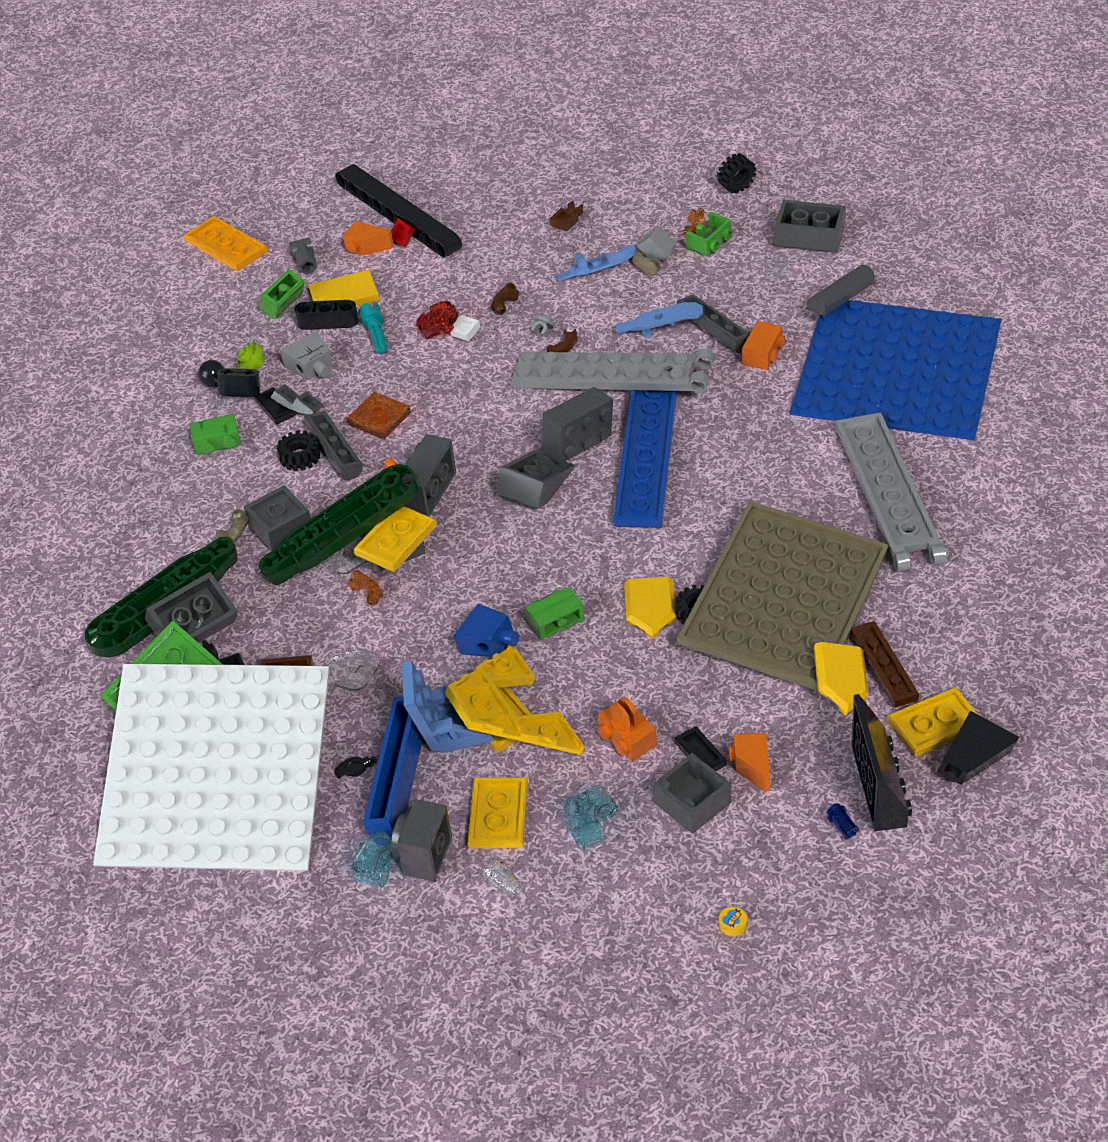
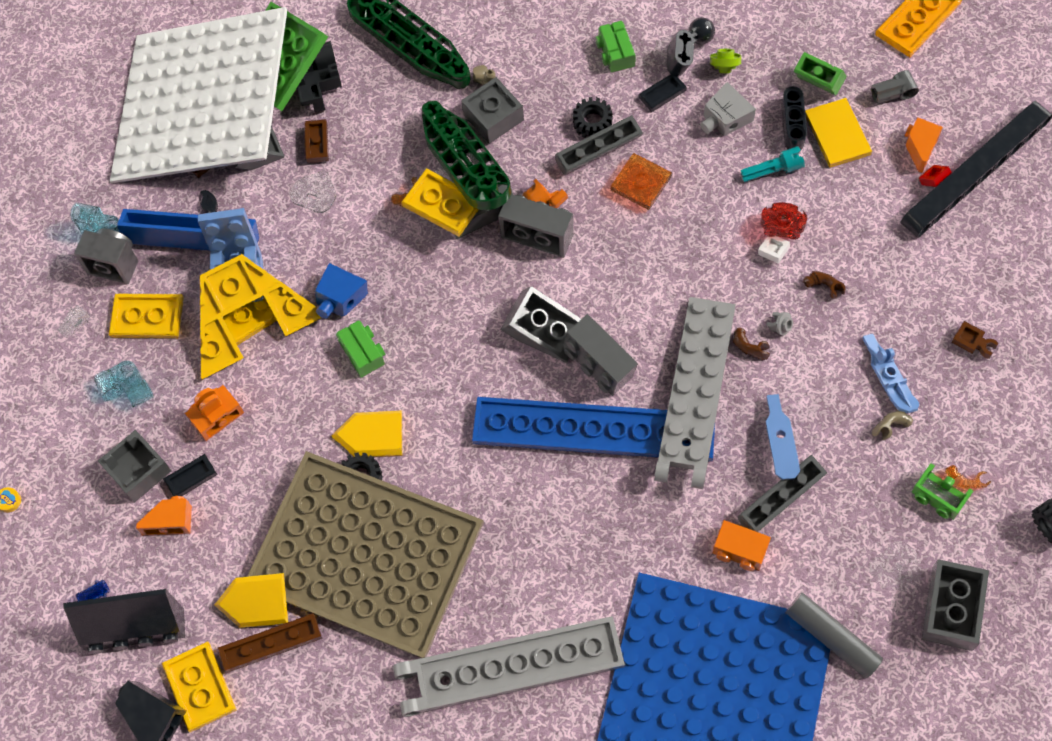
camera: 90 degrees right, 20 degrees up
dark grey brick [145,572,238,643] -> none
flat silver slope [271,384,323,415] -> none
light grey brick [637,225,675,262] -> none

